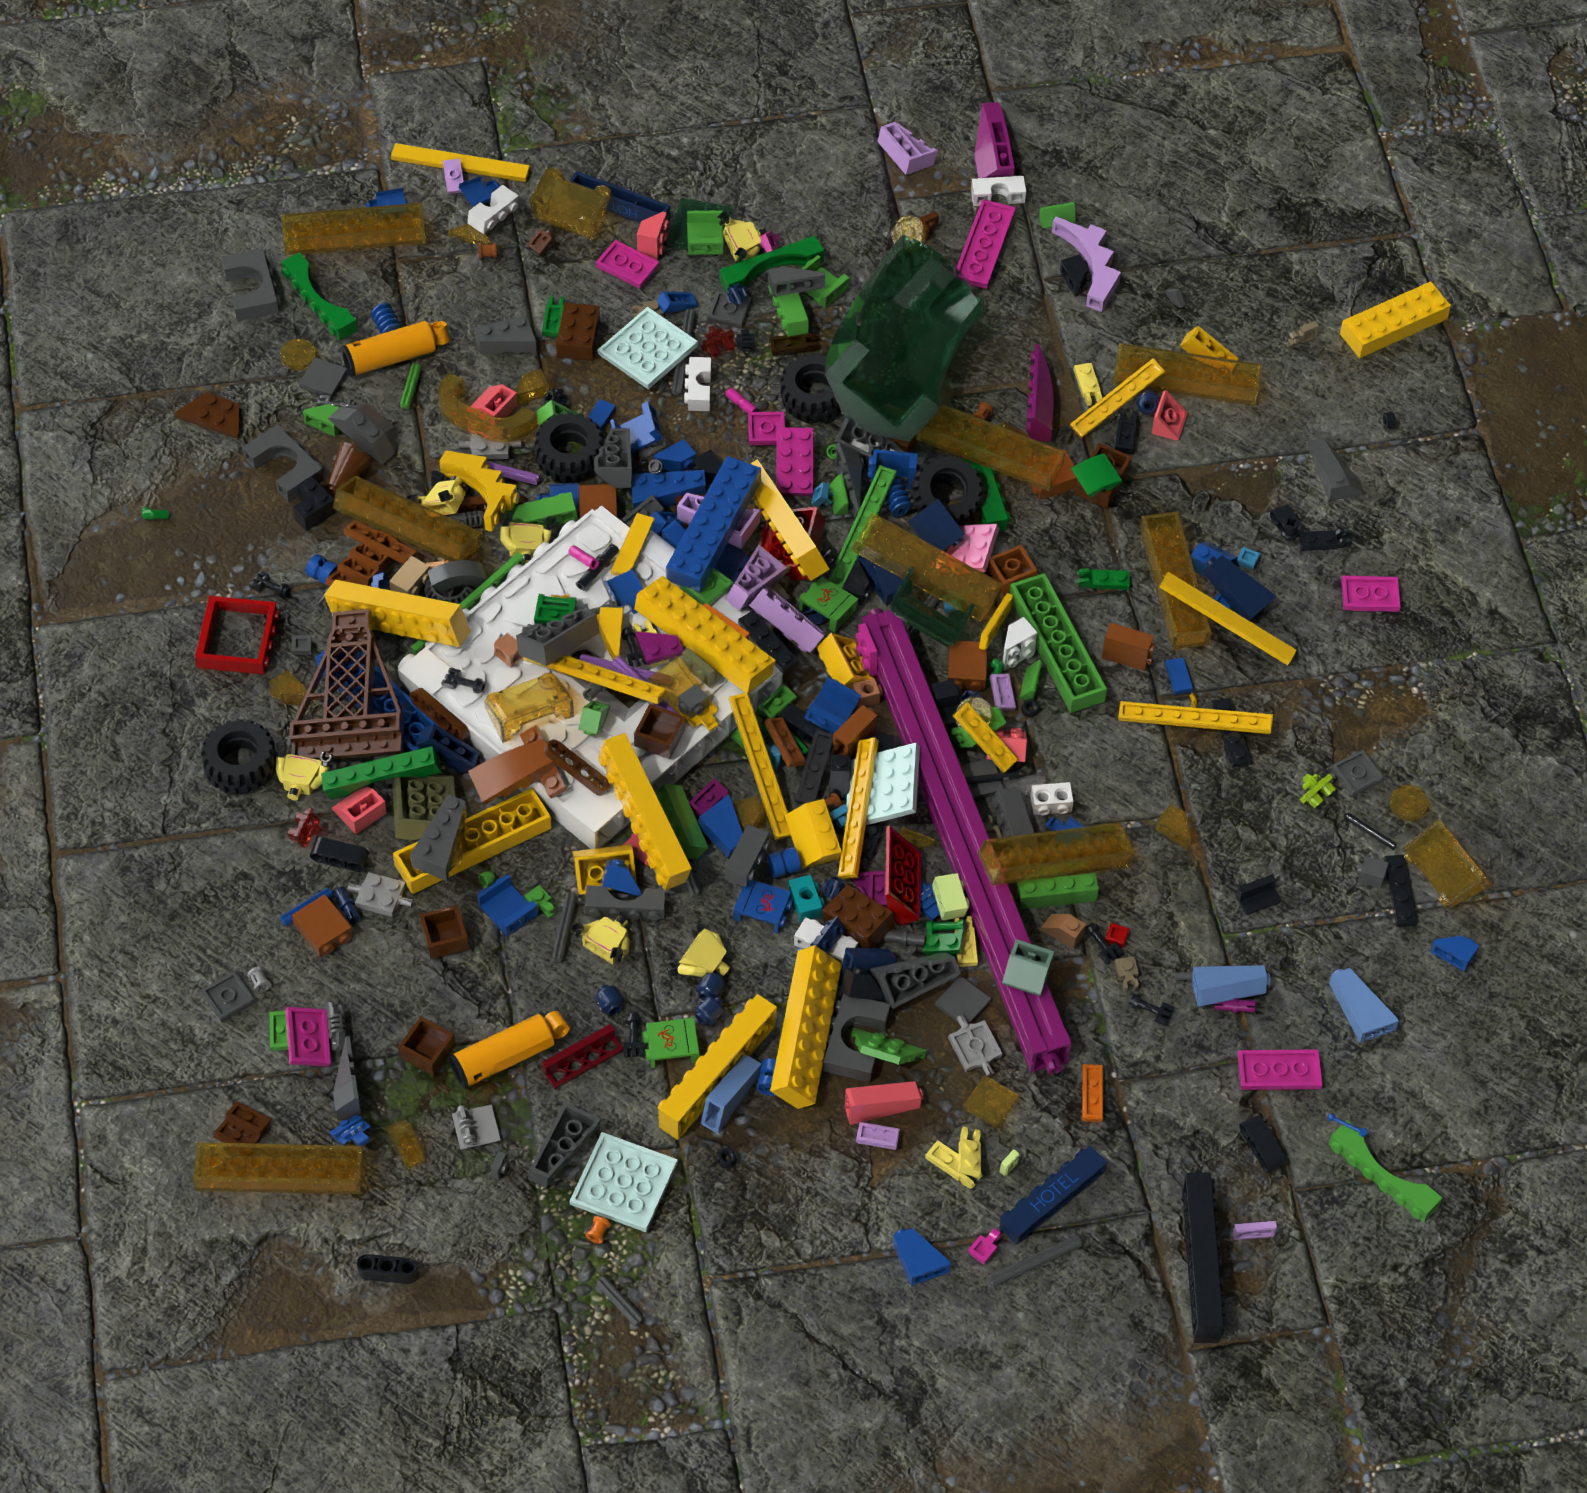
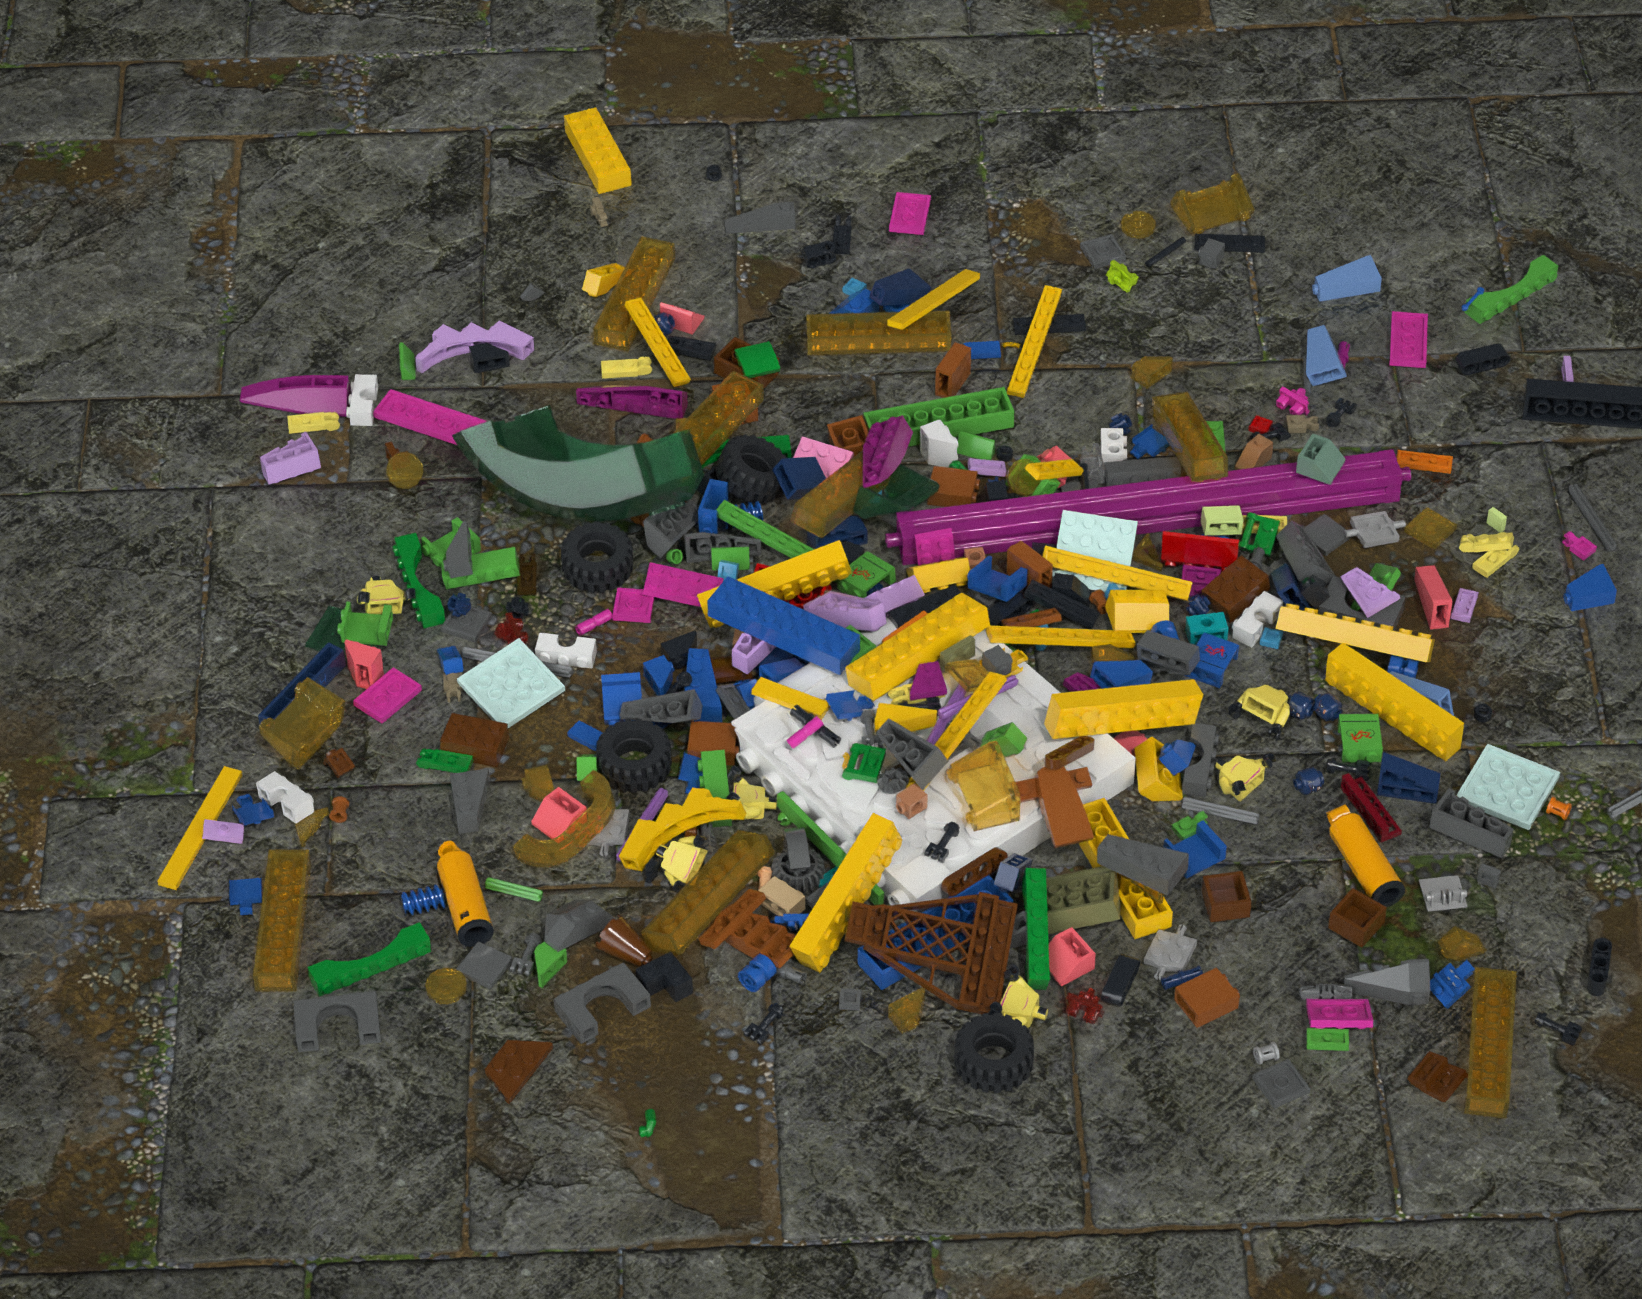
camera: 80 degrees left, 10 degrees down
red window [195,596,280,675] -> none
blue axle [280,888,333,926] -> none
black gear [545,388,567,406] -> none
reddish brown piece [634,704,685,759] -> none
dark pink plate [760,231,781,253] -> none
dark blue hinge [810,916,846,954] -> none
yellow tile [979,593,1014,650] -> none
dark blue brick [999,1146,1107,1245] -> none
green hinge [1077,568,1130,590] -> none
black panel [1236,874,1281,915] -> none
blue slope [1430,936,1479,972] -> none
none -> light yellow hinge [287,412,340,434]
none -> magenta wedge [863,415,913,488]
none -> dark blue gear [1109,413,1132,436]
none -> dark pink hips [1276,386,1310,416]
none -> lavender wing [1341,567,1401,618]
none -> dark blue wedge [1377,752,1441,804]
none -> black hinge [1534,1012,1582,1045]

